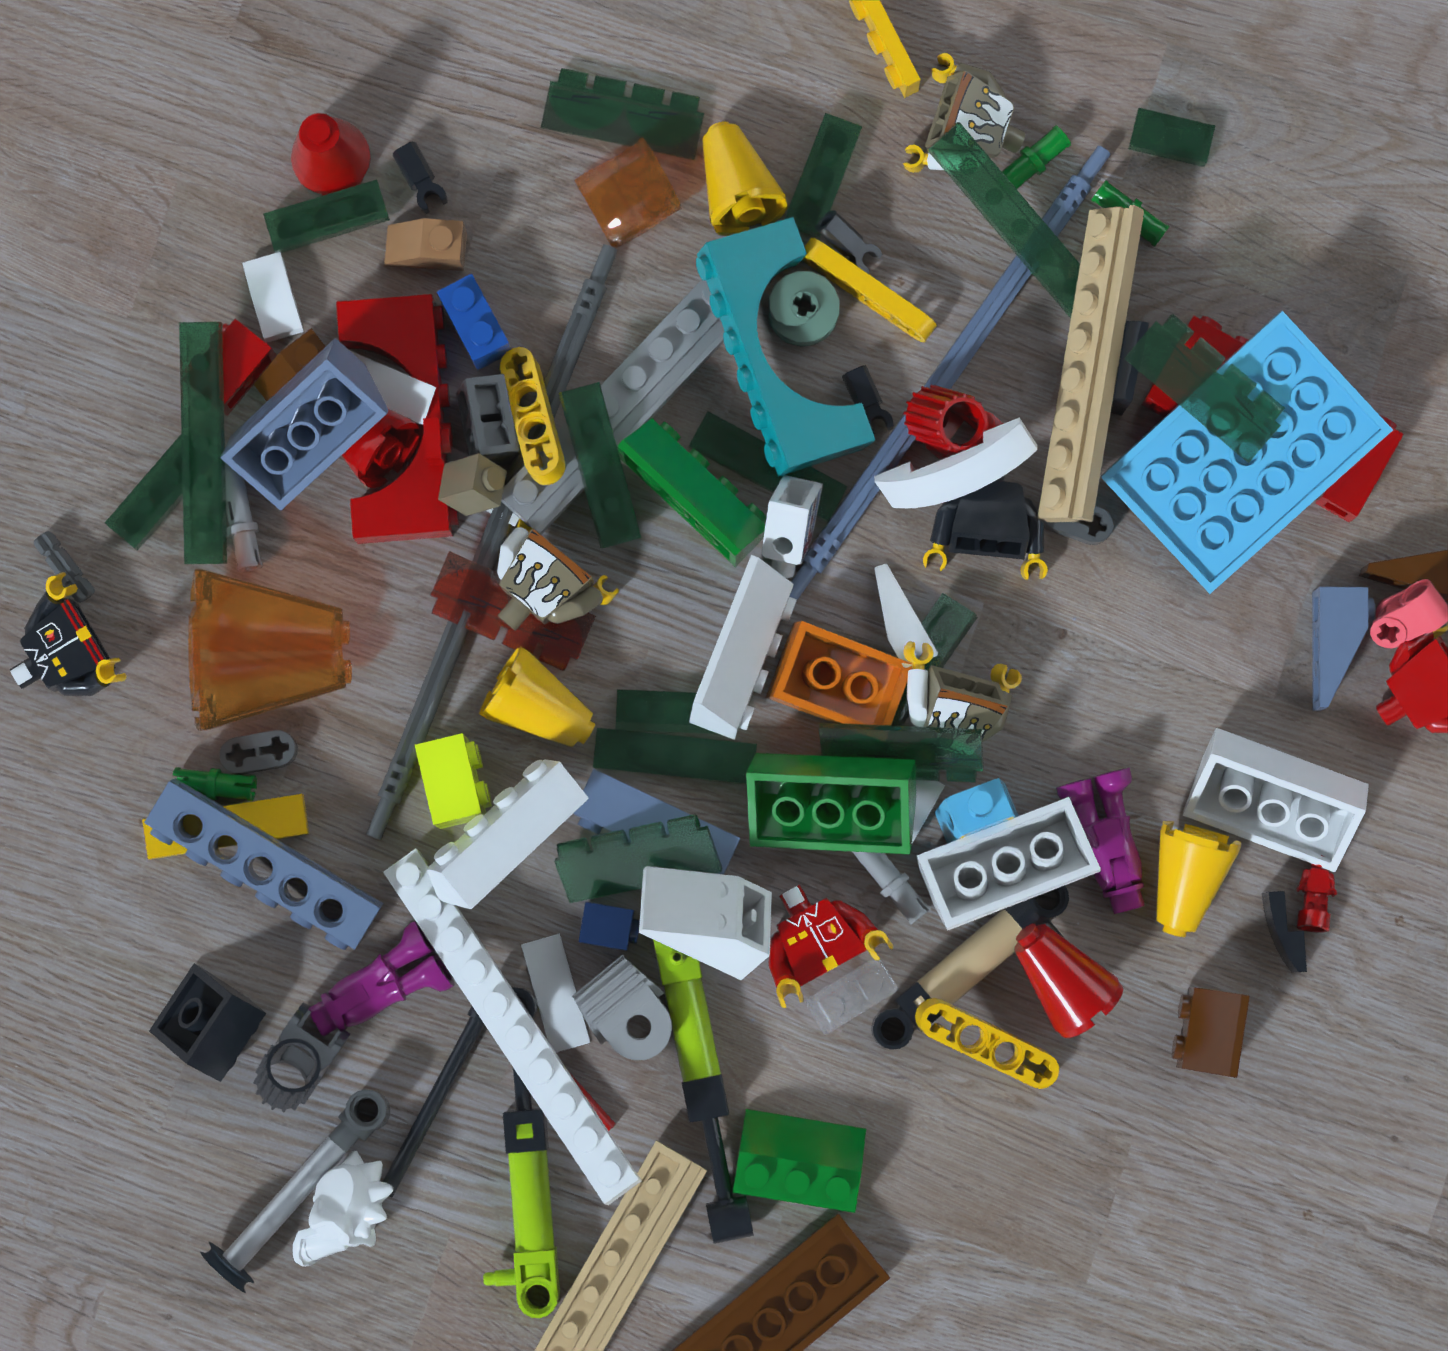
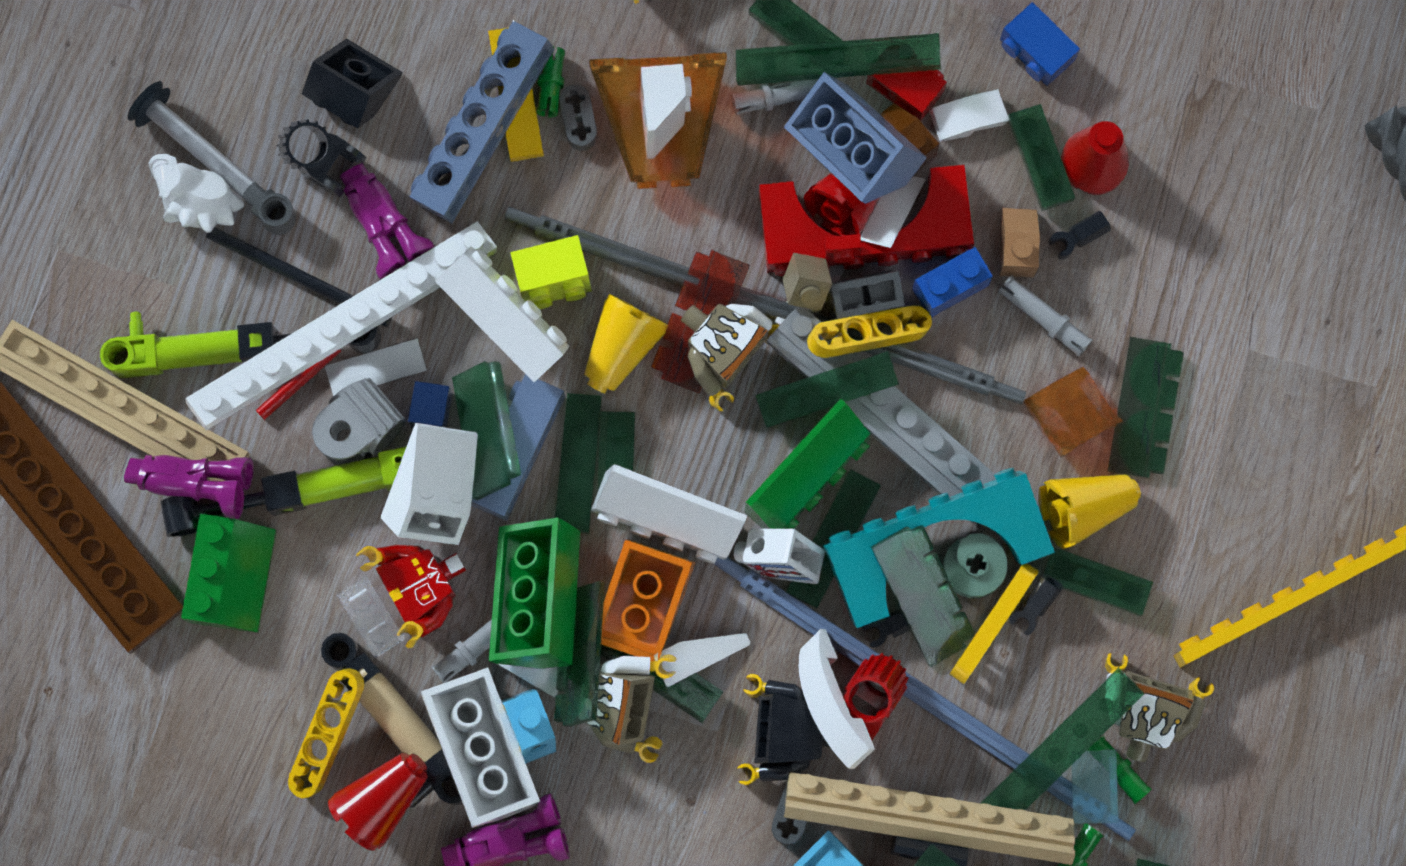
camera: 90 degrees right, 5 degrees down
none -> magenta piece [124,455,254,519]
none -> white slope [640,64,692,159]
none -> windscreen [871,525,975,667]
none -> light grey pin [998,275,1093,357]
none -> blue brick [1000,2,1080,86]
none -> clear light blue panel [1071,750,1119,824]

